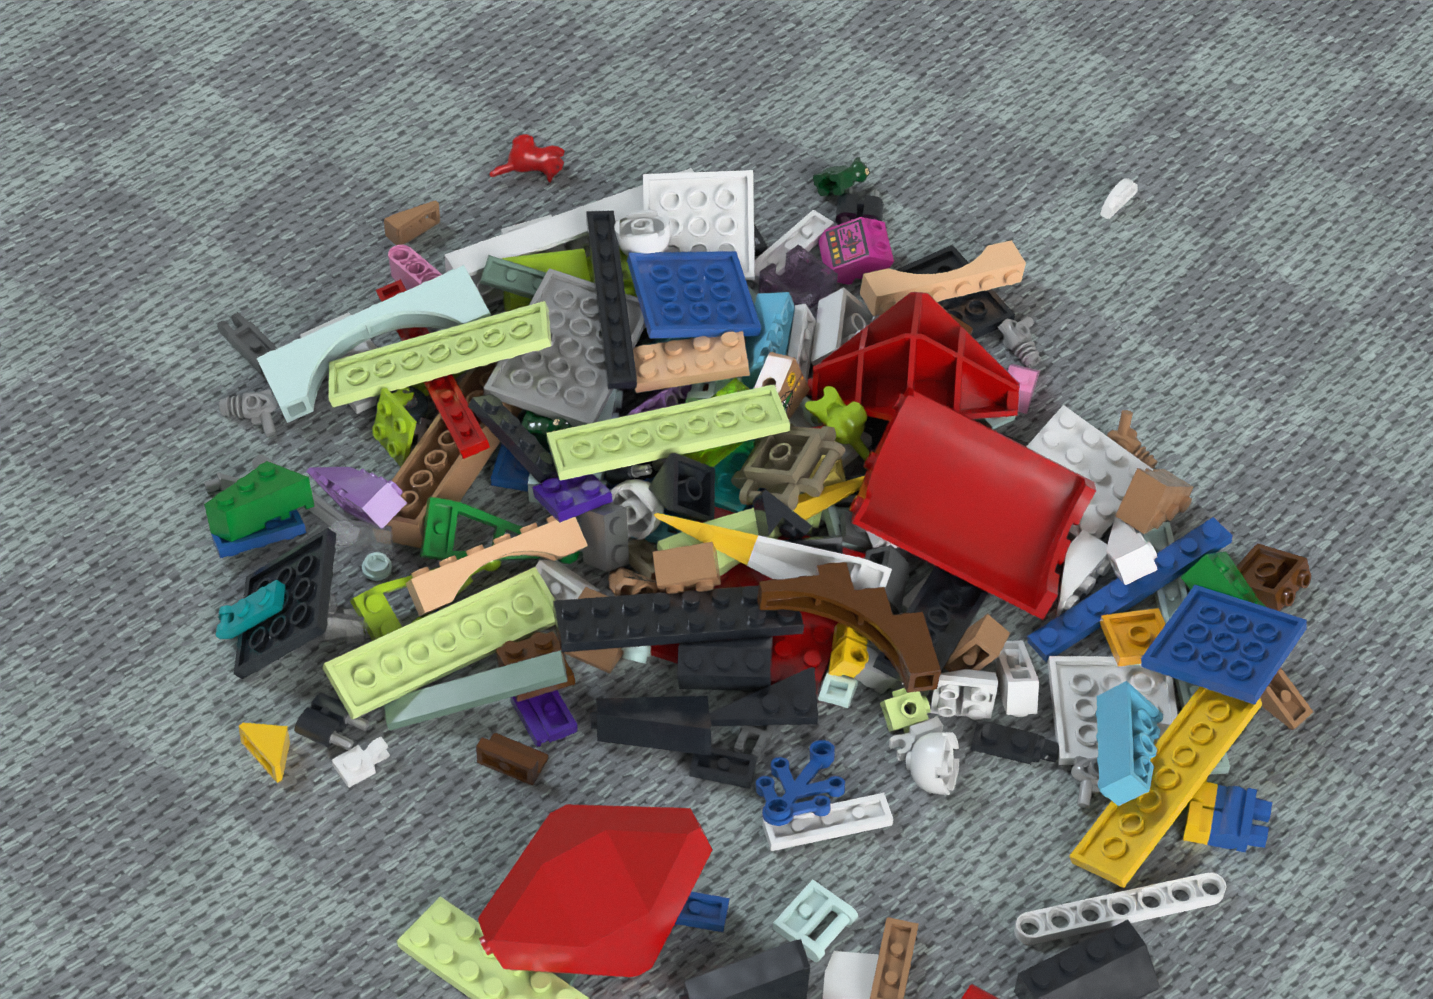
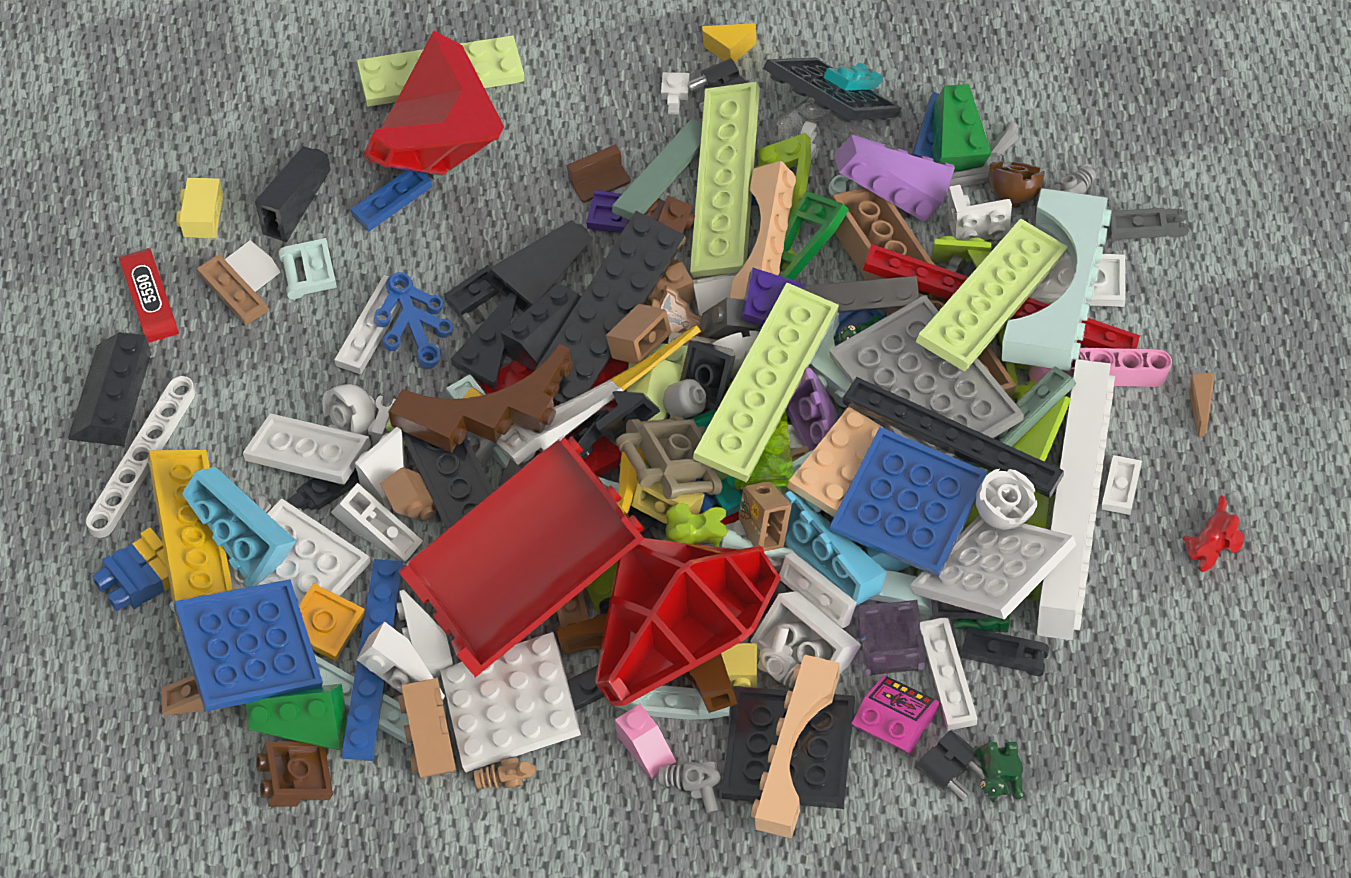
camera: 135 degrees right, 5 degrees up
none -> white plate [243,413,371,484]
none -> light grey head [663,379,706,419]
none -> white bracket [948,185,1012,241]
none -> reddish brown cylinder [988,161,1045,208]

